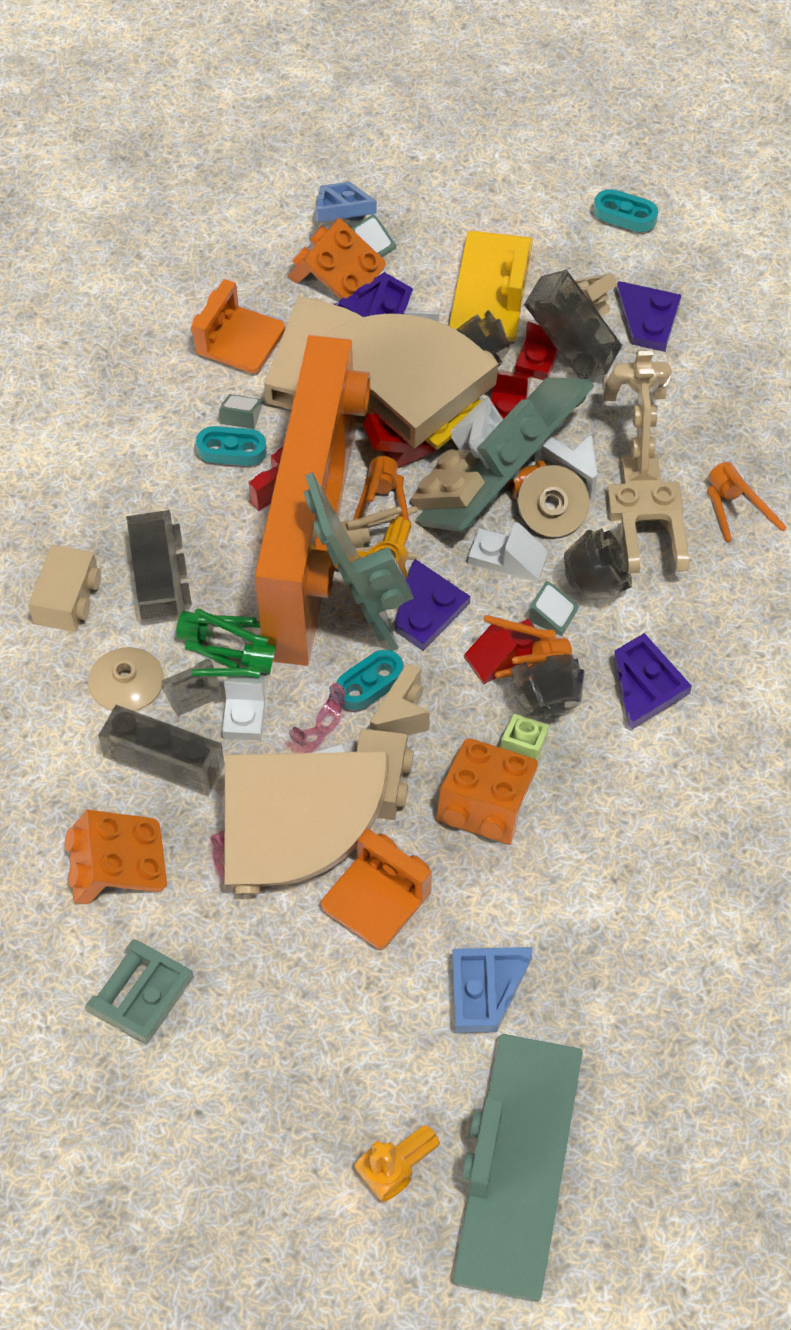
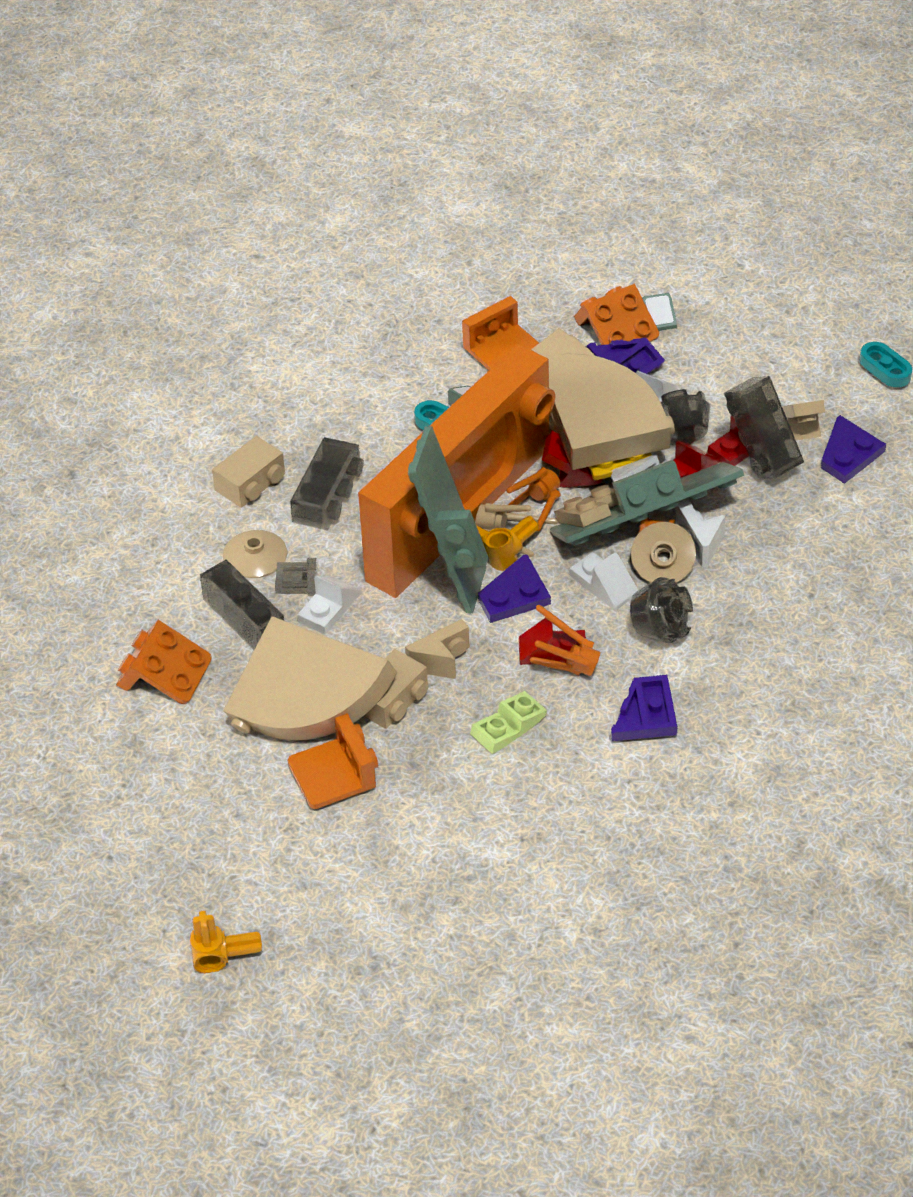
camera: 30 degrees right, 10 degrees down
sand green plate [85,939,194,1044] -> none
green plant [176,611,260,668] -> none
green plant [191,609,276,679] -> none
clear pink cap [289,683,346,753] -> none
medium blue wing [316,181,377,223] -> none
teal plate [336,650,403,711] -> none
orange bracket [436,738,538,845] -> none
yellow bracket [449,230,533,342] -> none
medium blue wing [452,947,532,1033] -> none
sand green bracket [453,1034,583,1302] -> none
clear smoke cone [509,654,585,719] -> none
slope [529,581,579,636] -> none
tan piece [602,350,689,574] -> none
orange plant [707,462,786,543] -> none

